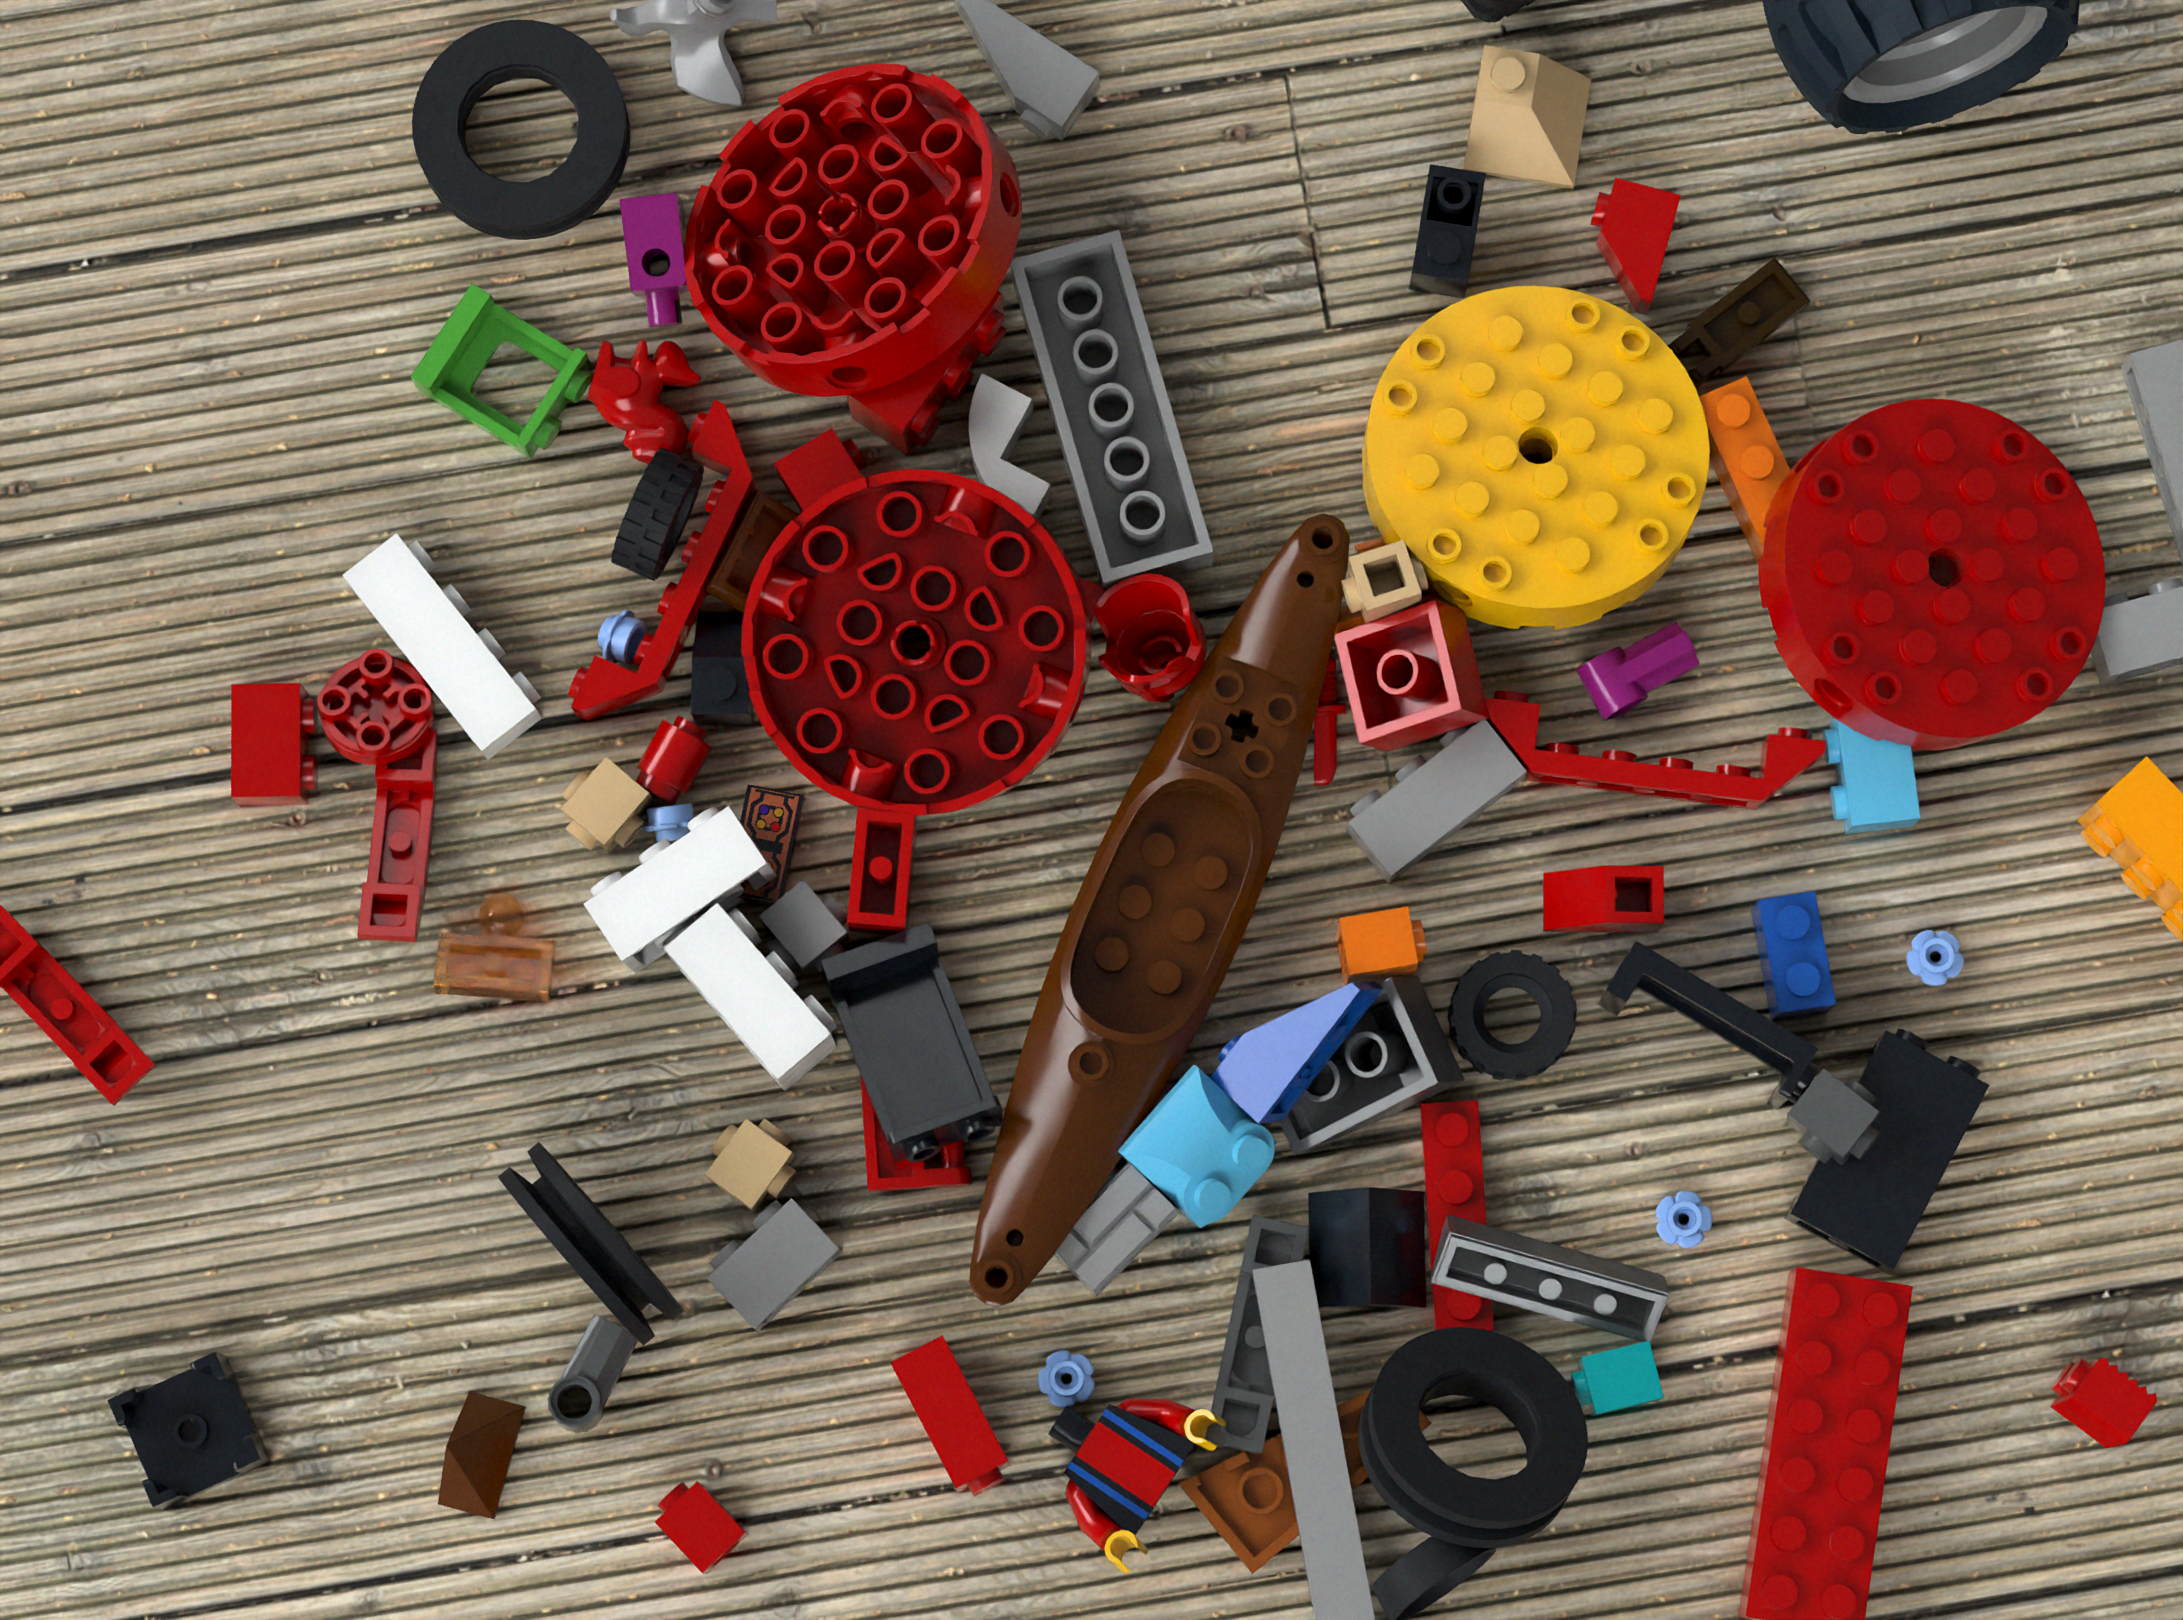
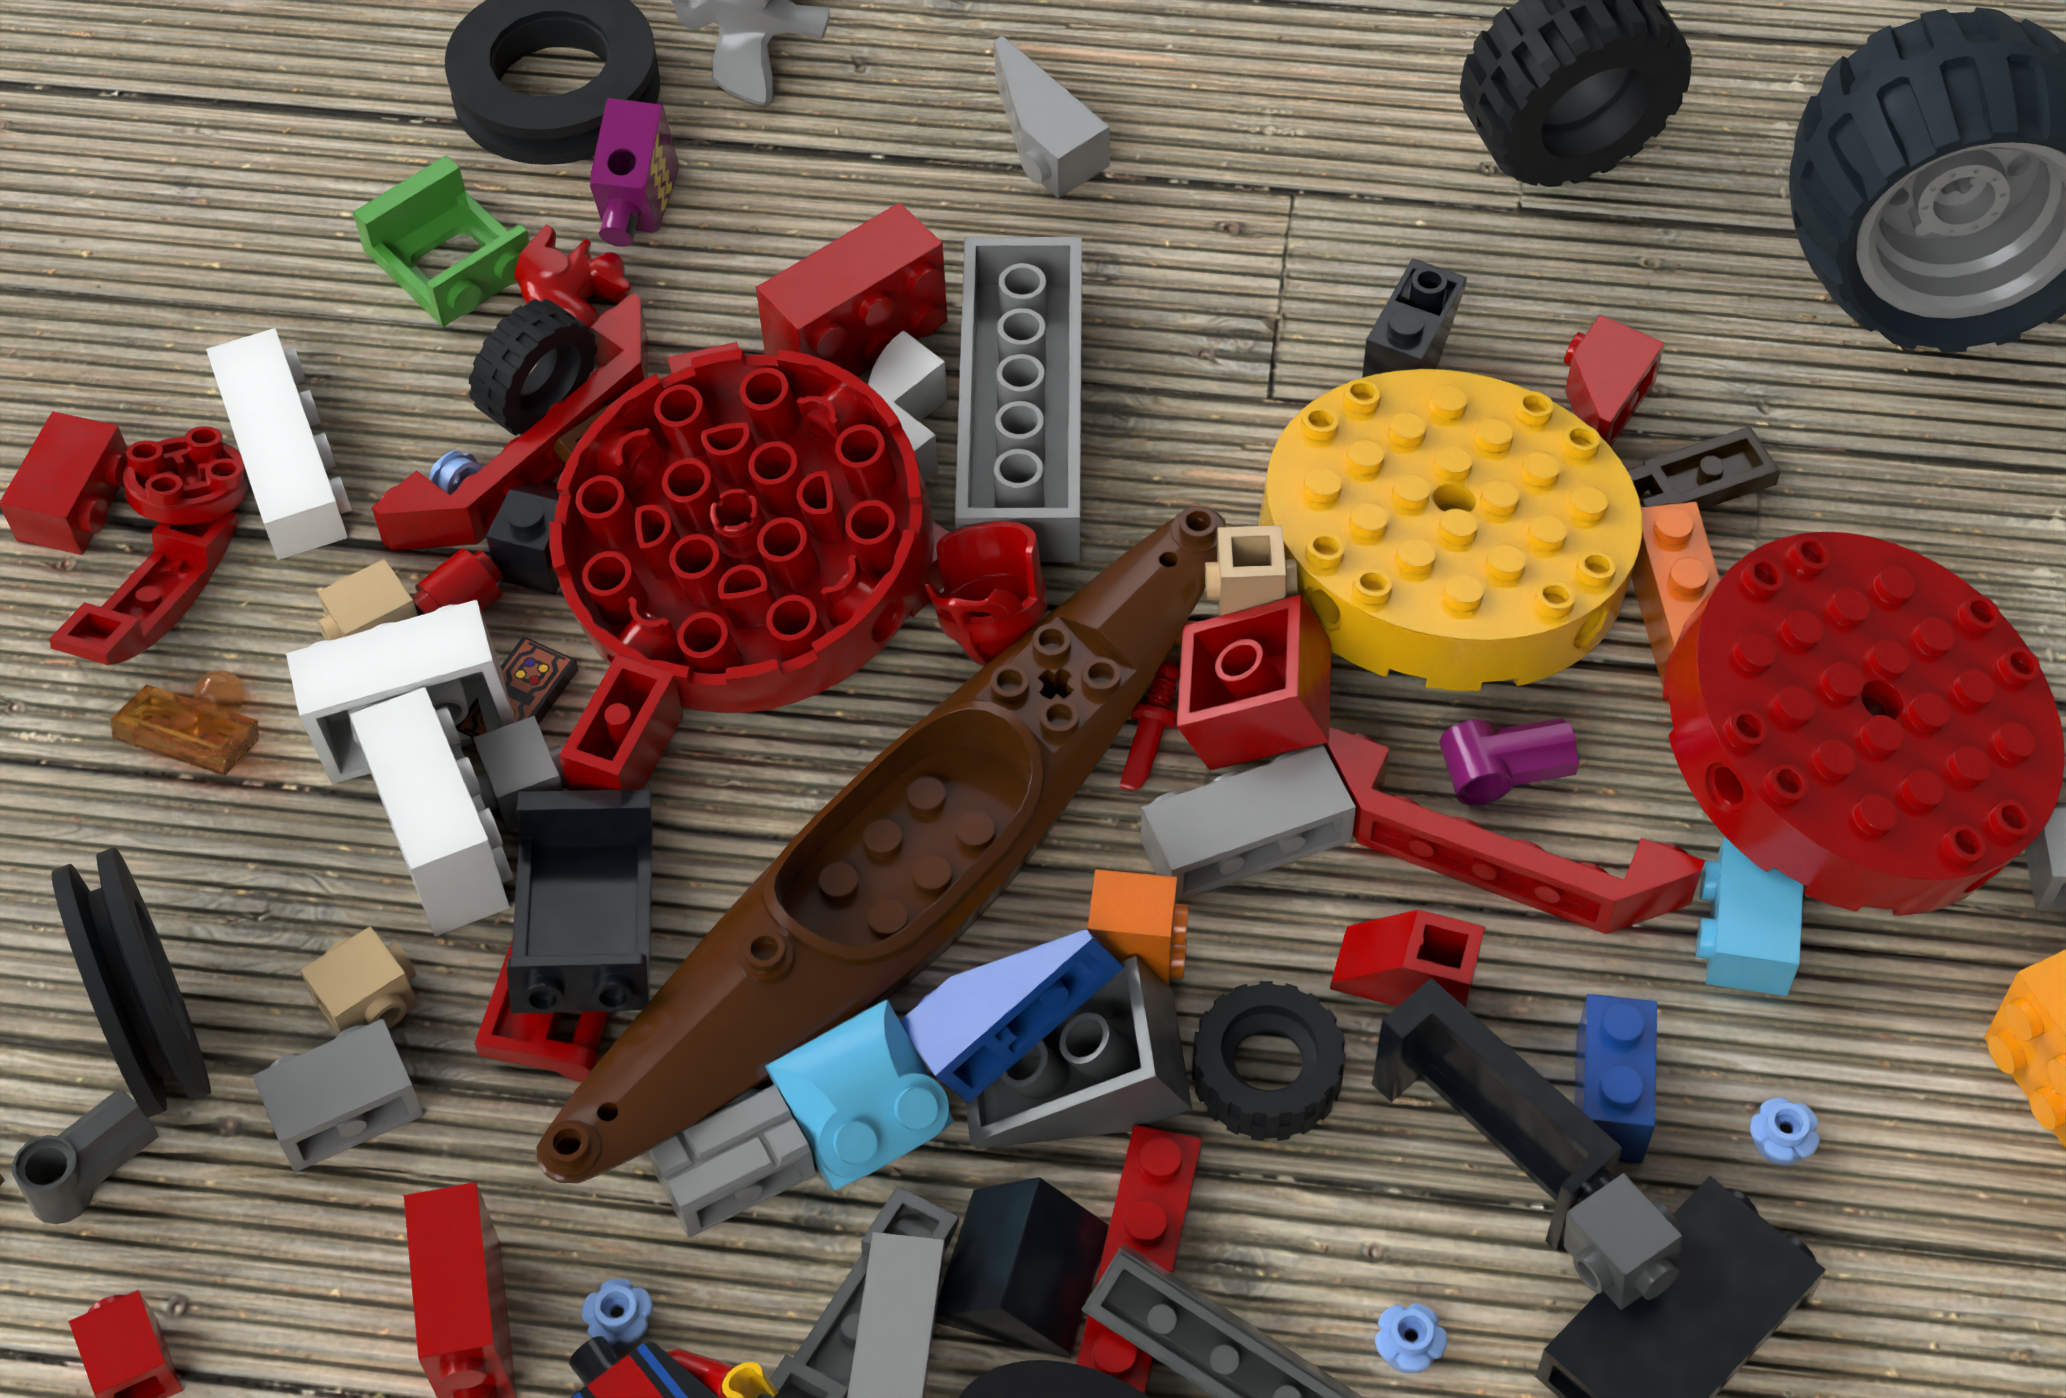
camera: 15 degrees right, 25 degrees down
red brick [684,63,1022,397] -> none
tan slope [1463,45,1591,189] -> none

